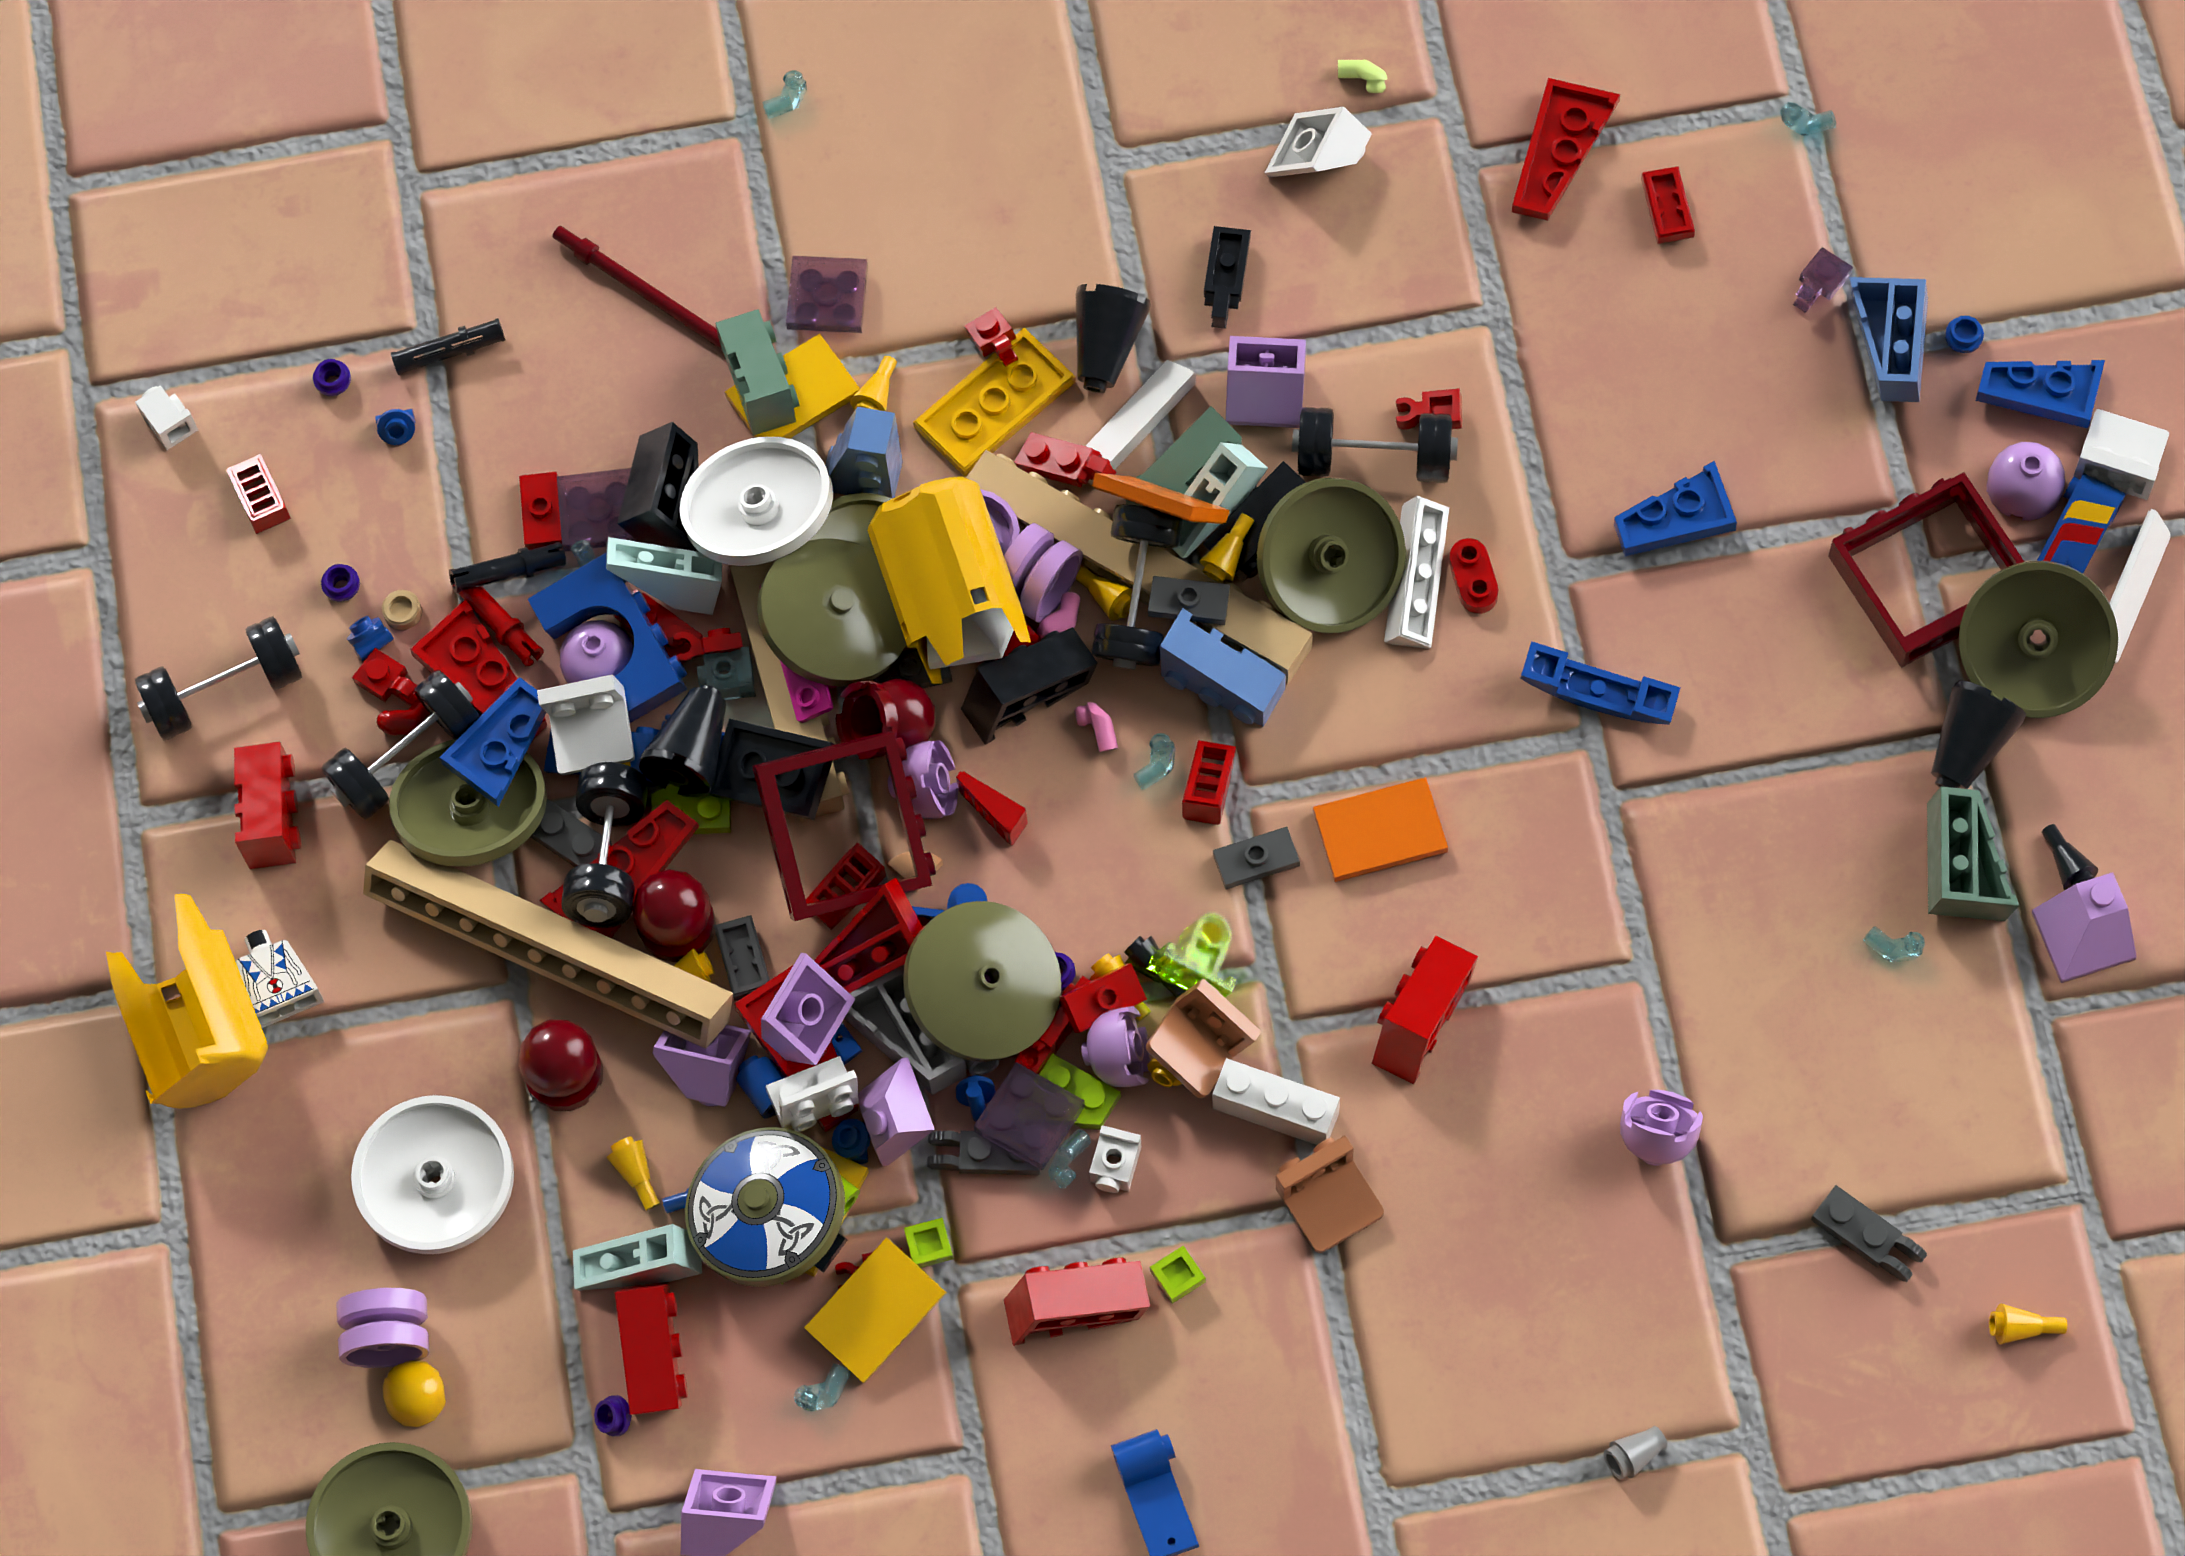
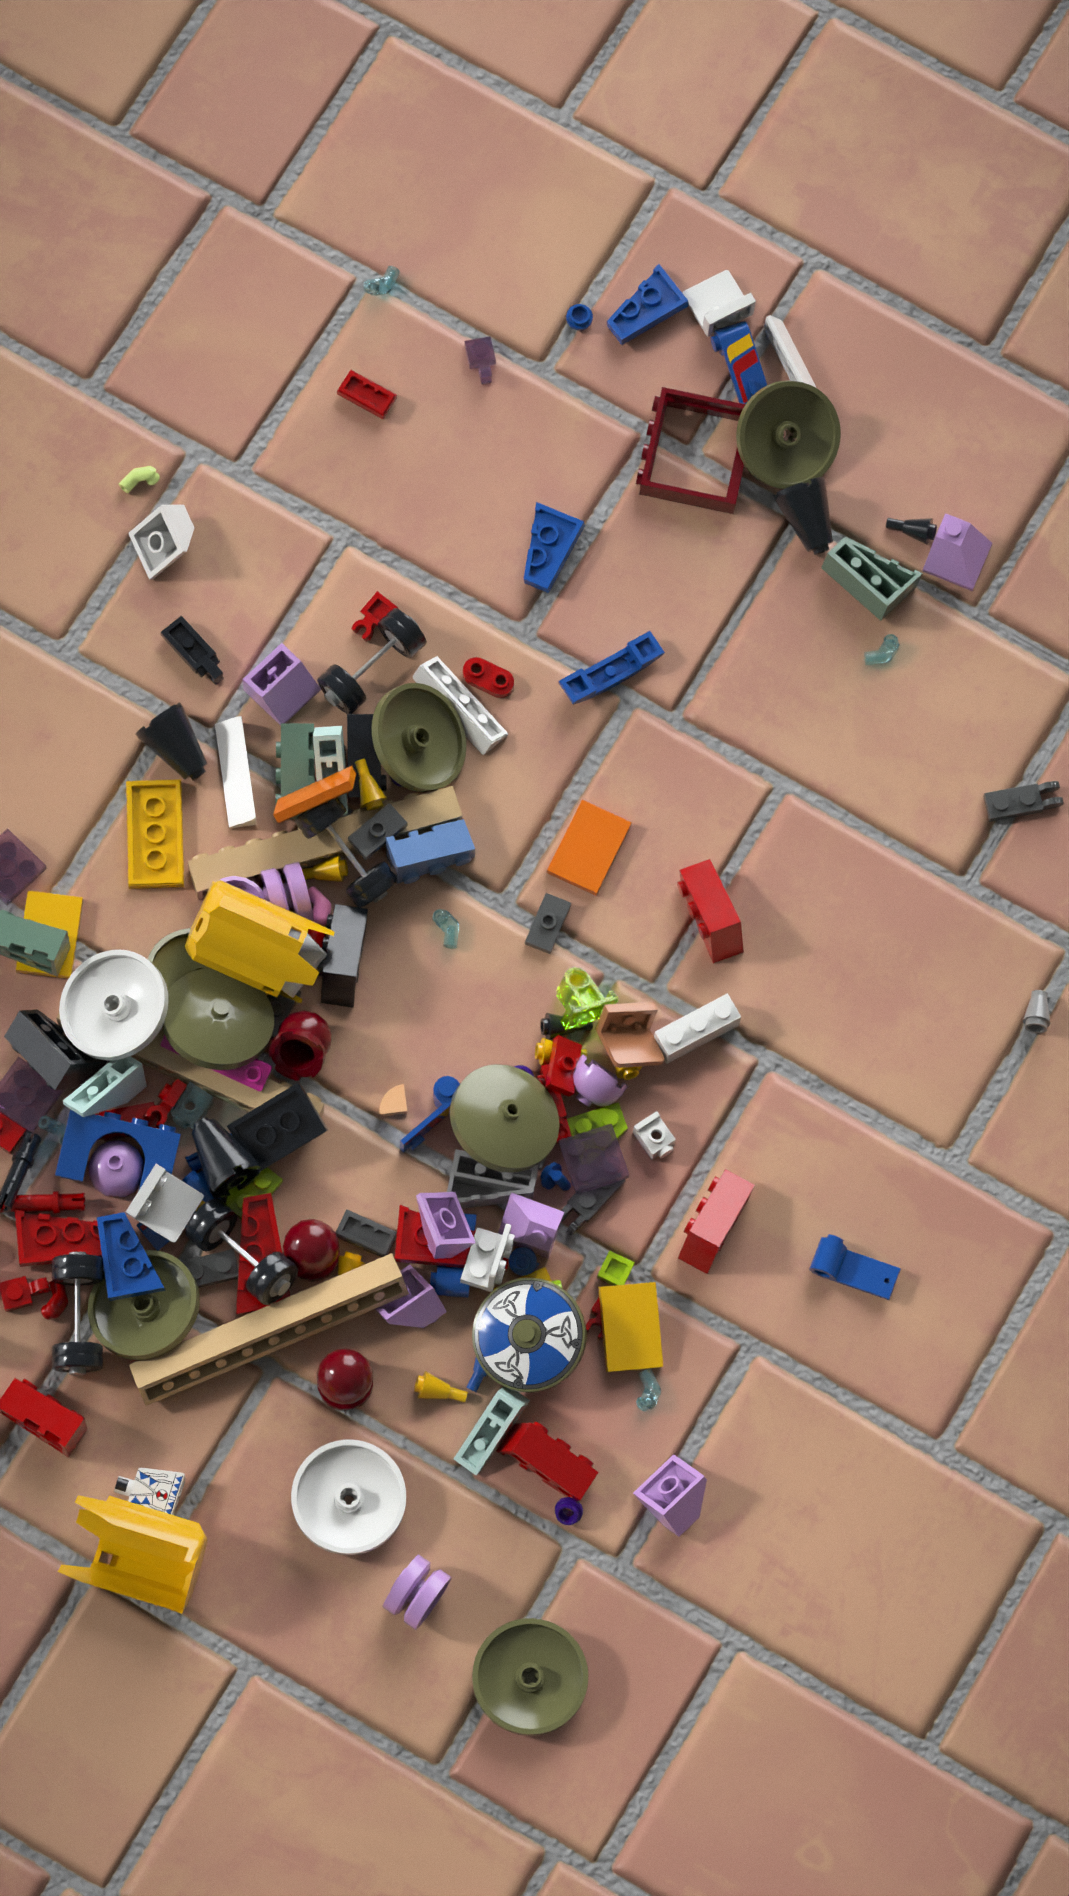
camera: 60 degrees left, 5 degrees up
yellow hair [383,1360,446,1427] -> none
dark red window [752,731,936,921] -> none
red slope [806,842,886,930] -> none
red wedge [814,878,923,993] -> none
medium blue wedge [825,407,903,498] -> none
yellow cone [850,356,897,411] -> none
lavender cylinder [888,740,958,819] -> none
red slope [956,771,1028,846] -> none
red plate [964,307,1018,367] -> none
hinge [1014,432,1117,488] -> none
clear light blue arm [1048,1129,1091,1189] -> none
bright pink arm [1075,702,1118,752] -> none
lime plate [1150,1245,1206,1304] -> none
red slope [1182,740,1236,825] -> none
nougat bracket [1276,1135,1384,1253] -> none
red wing [1512,78,1620,221] -> none
lavender cylinder [1620,1090,1703,1166] -> none
medium blue wedge [1849,277,1928,402] -> none
lavender cylinder [1987,442,2065,521] -> none

